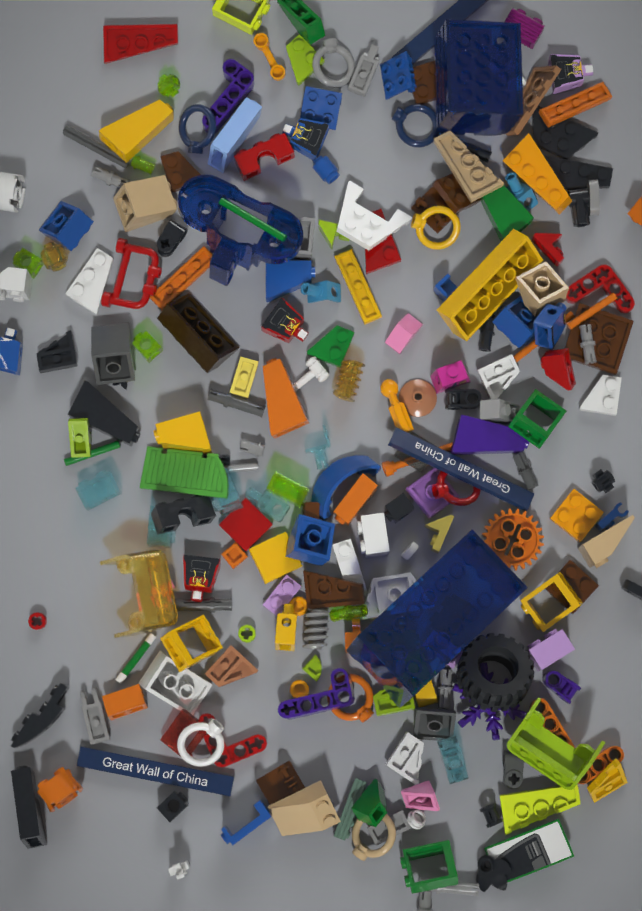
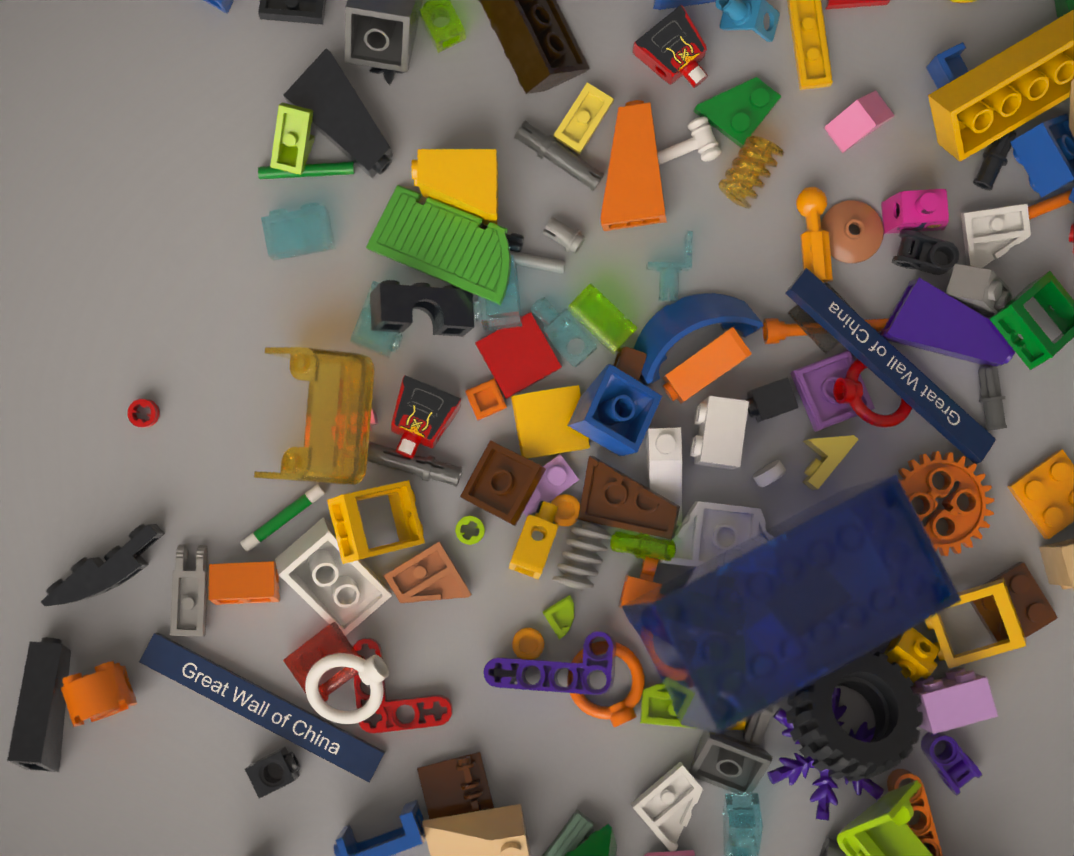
camera: 15 degrees right, 5 degrees up
none -> reddish brown plate [460,440,546,526]
none -> yellow brick [883,625,940,683]

